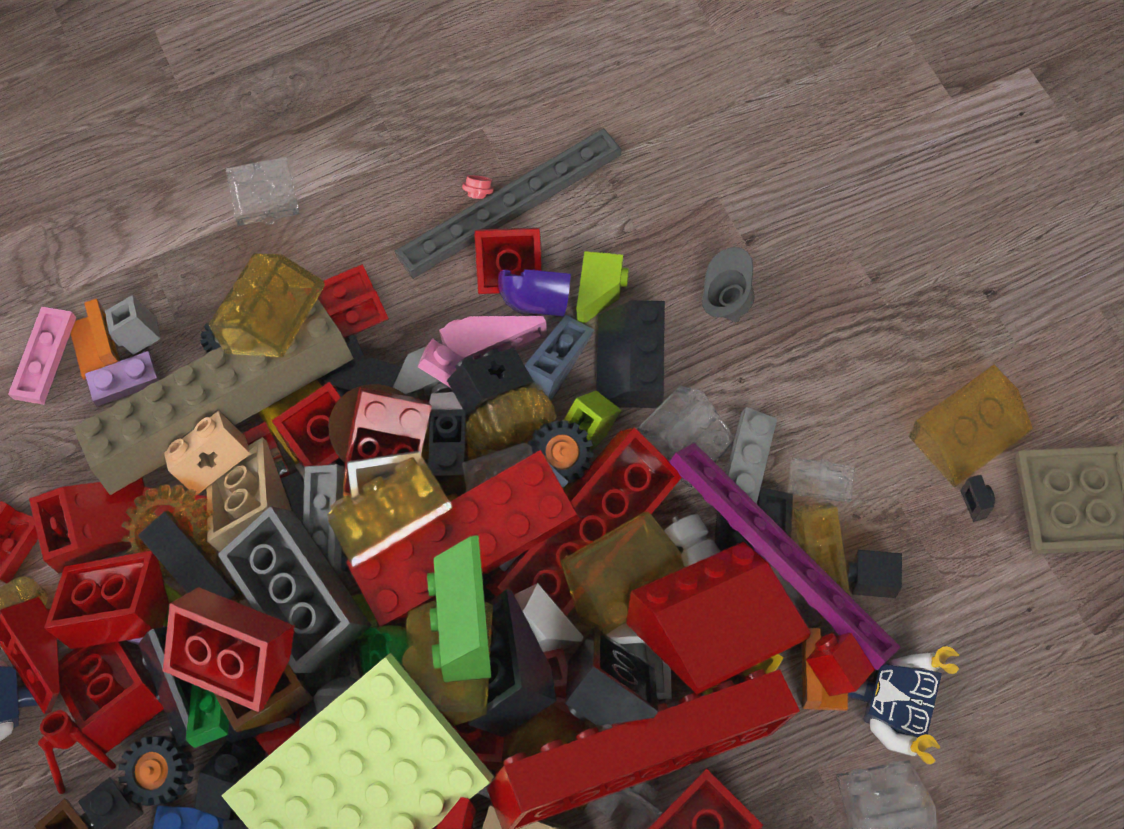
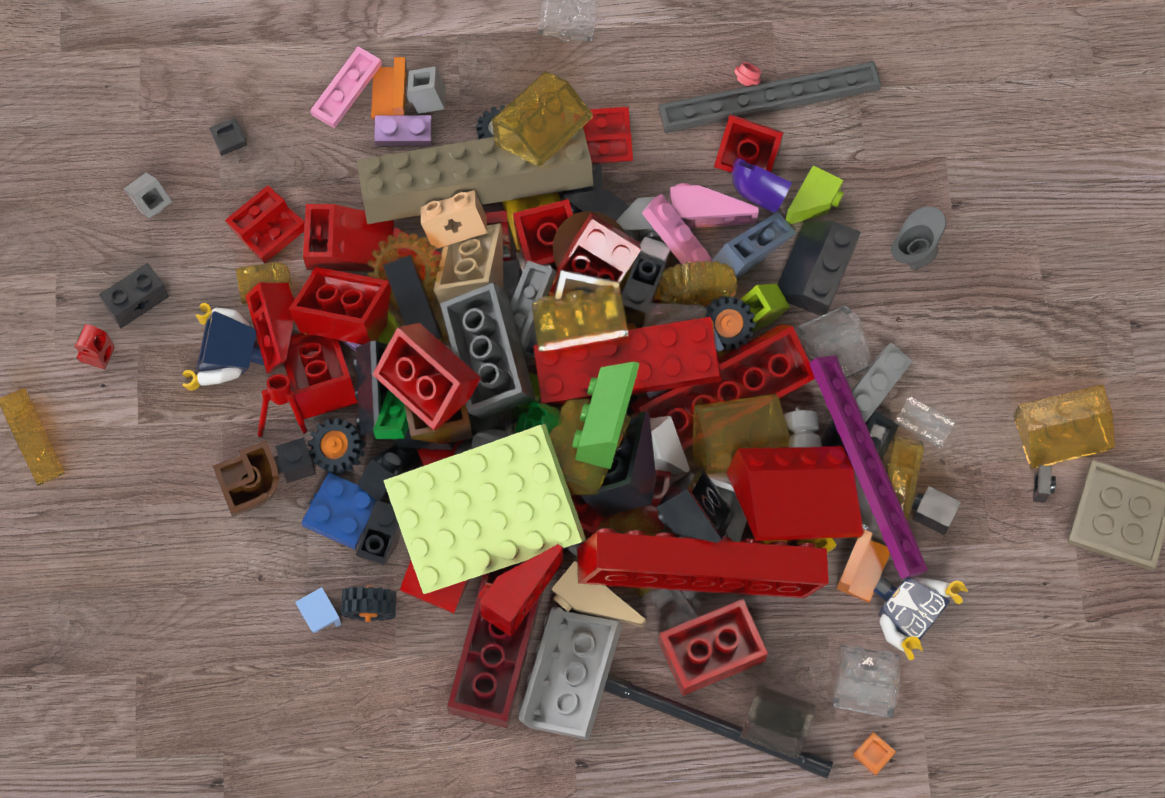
camera: 15 degrees right, 5 degrees up
black brick [447,347,534,416] -> none
red brick [806,633,875,696] -> none

